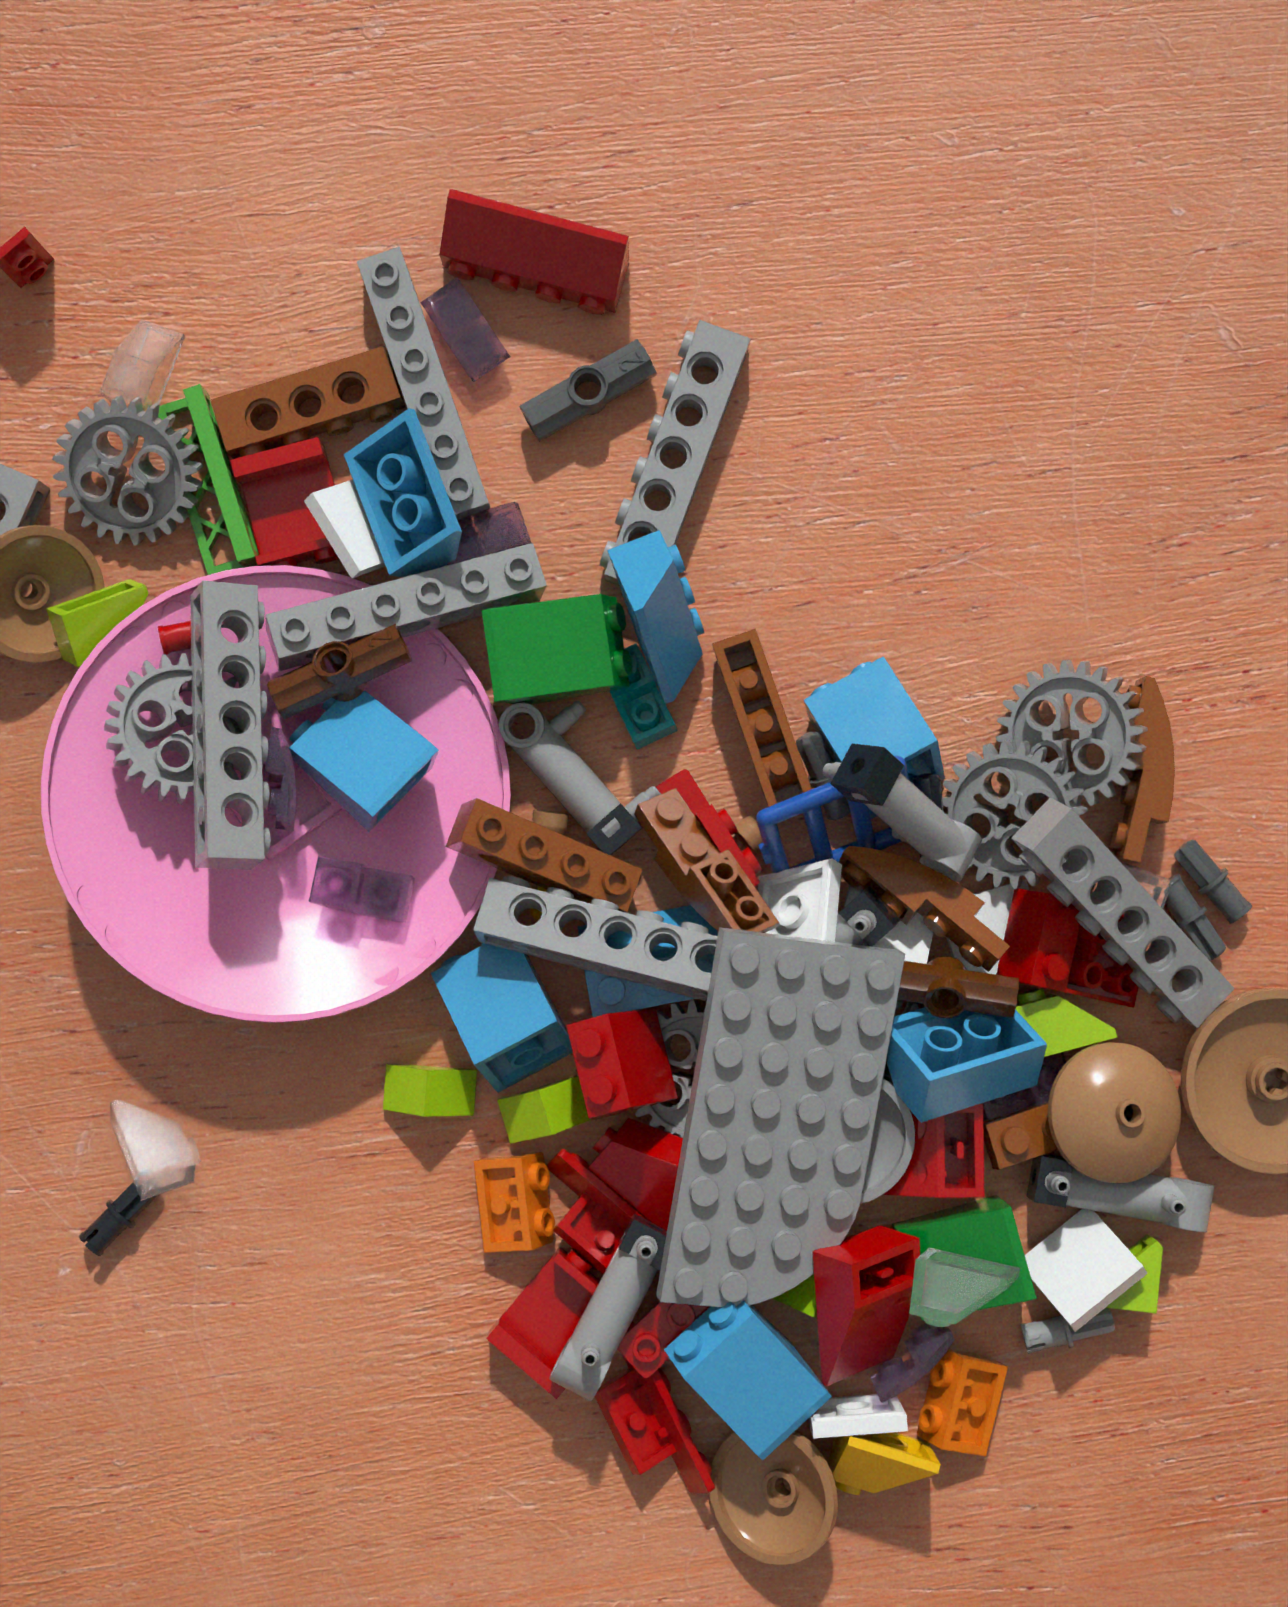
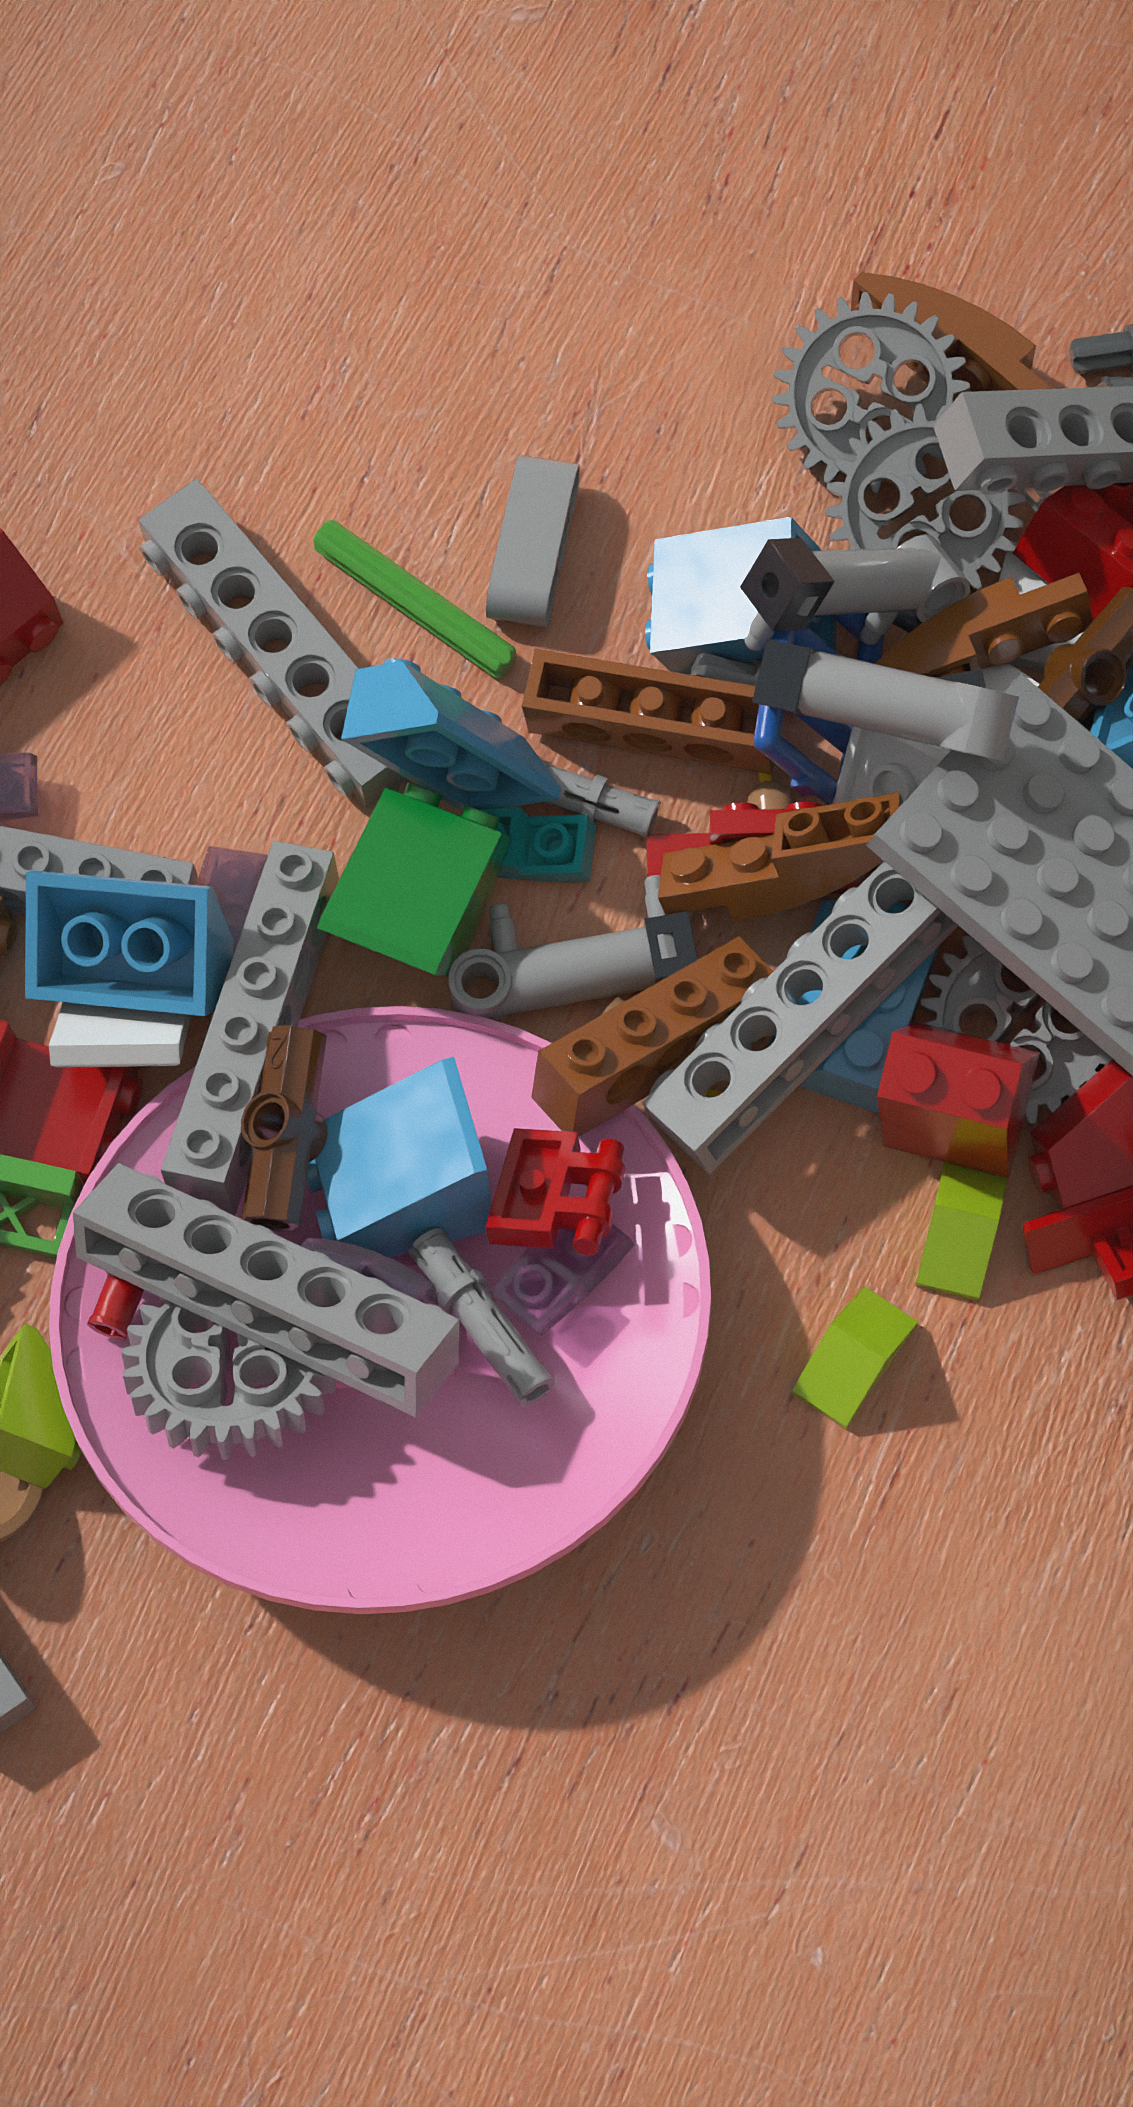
camera: 55 degrees left, 15 degrees down
black axle [79,1172,162,1256] -> none
clear slope [110,1099,201,1201] -> none
dark azure slope [431,943,573,1093] -> none
orange bracket [474,1152,555,1253] -> none
dark grey piece [519,339,657,442] -> none
none -> bright green axle [313,520,517,678]
none -> light grey pin [408,1228,555,1407]
none -> red plate [485,1128,626,1256]
none -> light grey beam [486,455,580,628]
none -> light grey pin [543,761,661,839]
none -> light grey piece [752,638,1019,762]

